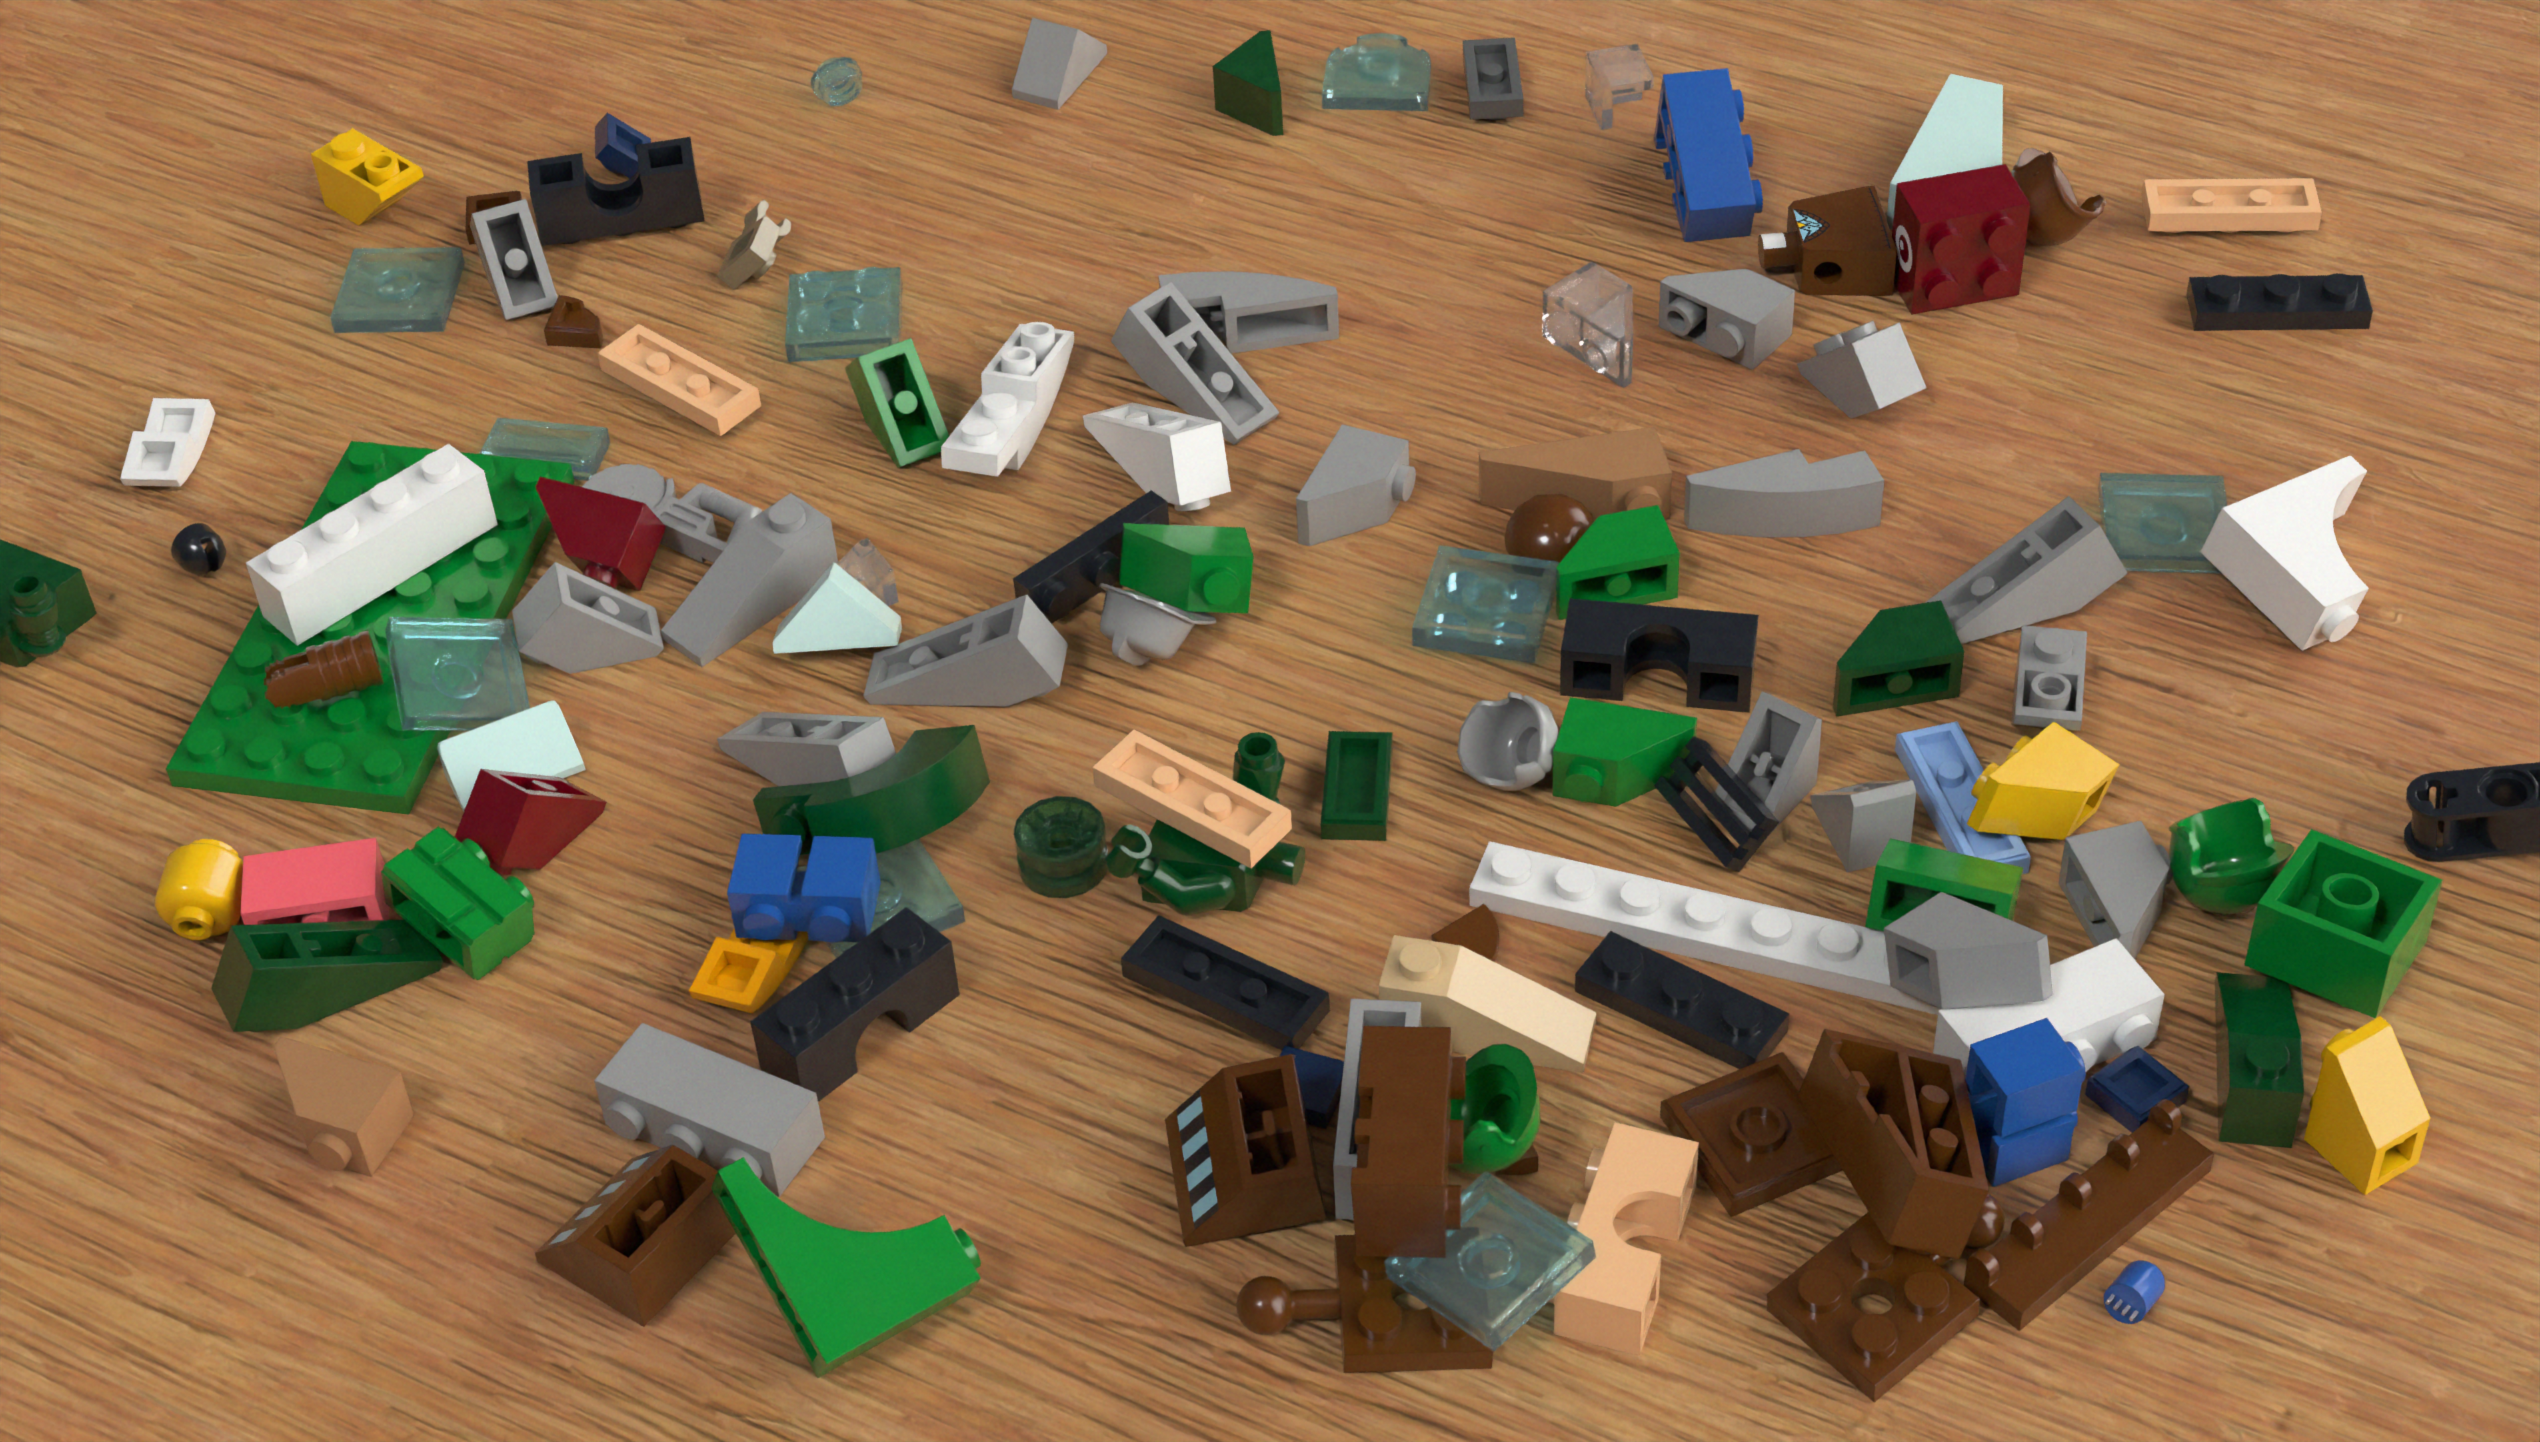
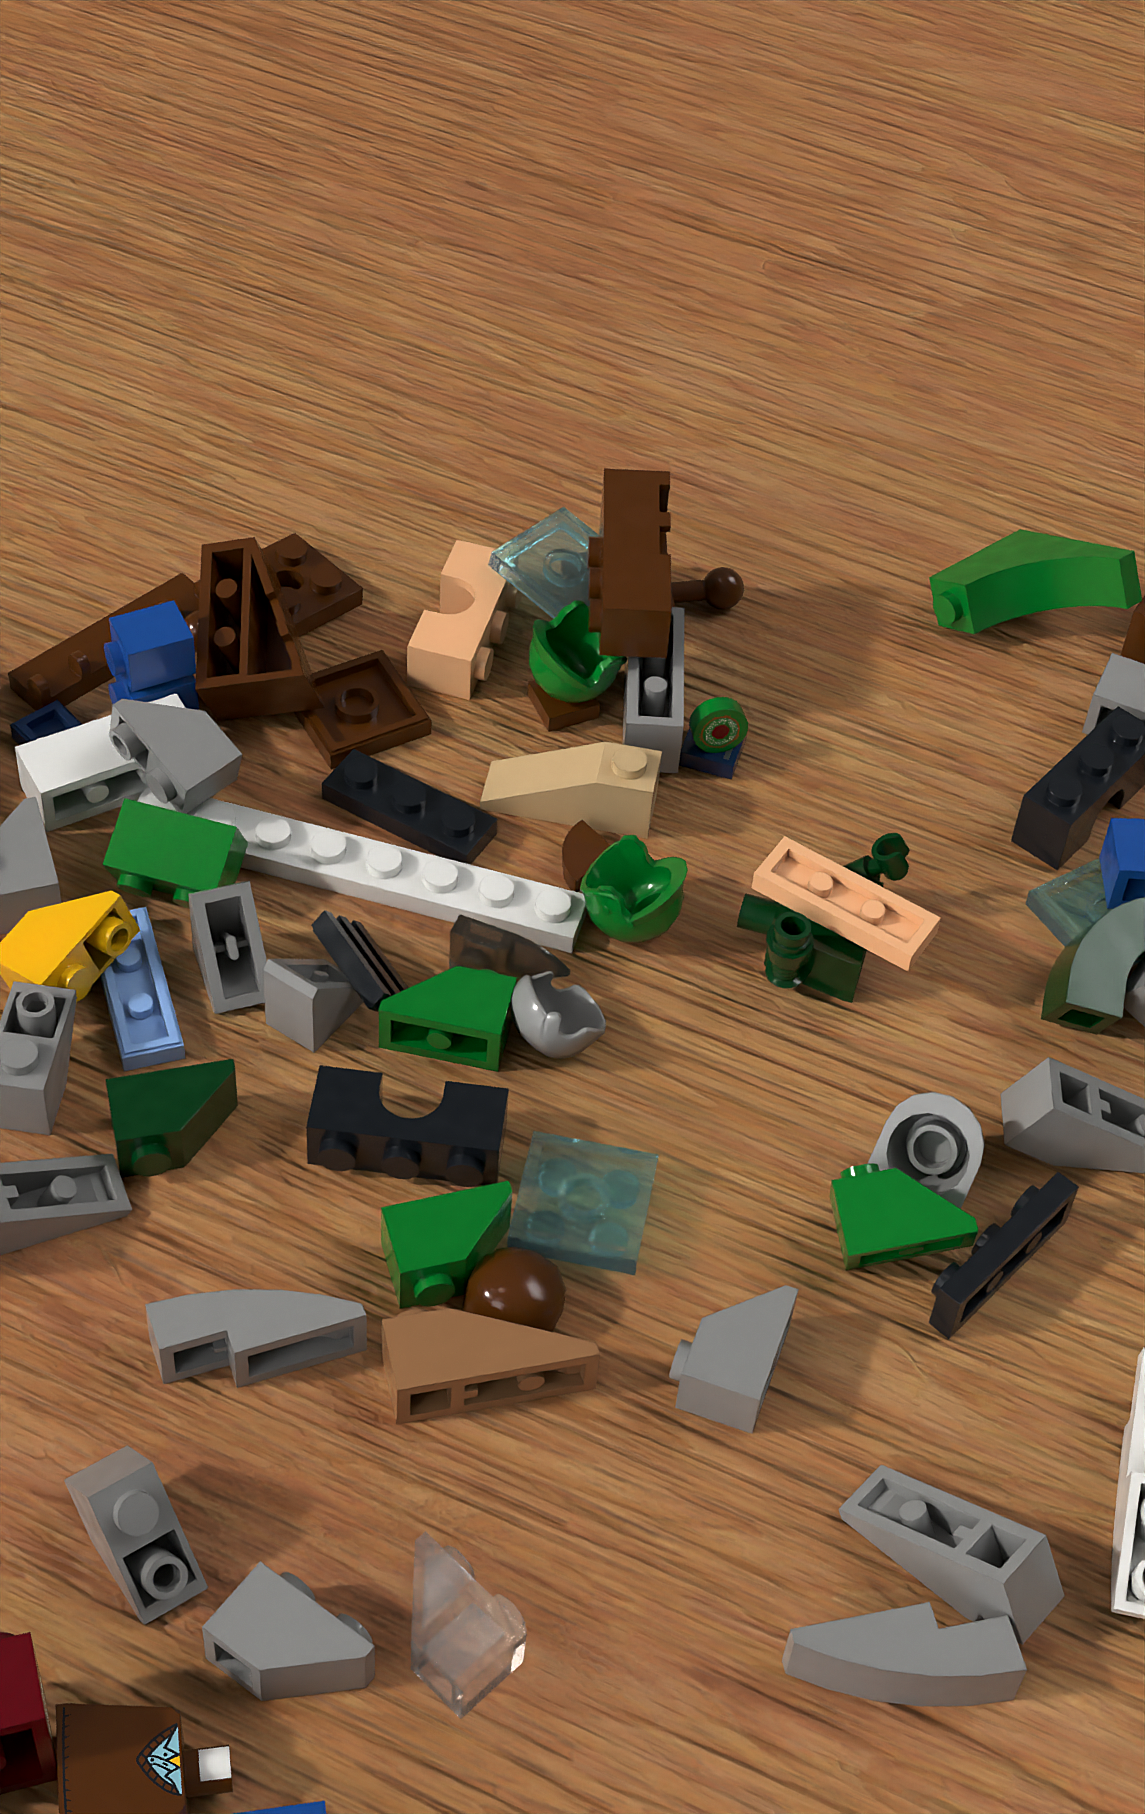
camera: 170 degrees right, 5 degrees up
clear green wheel [1013,796,1108,898] -> none
white slope [1083,402,1231,511] -> none
black plate [1121,915,1330,1051] -> none
reddish brown slope [1165,1054,1326,1247] -> none
dark green tile [1320,731,1393,841] -> none
blue piece [2104,1260,2165,1324] -> none
none -> clear smoke plate [449,914,570,980]
none -> green helmet [580,835,688,943]
none -> green tile [689,697,748,753]

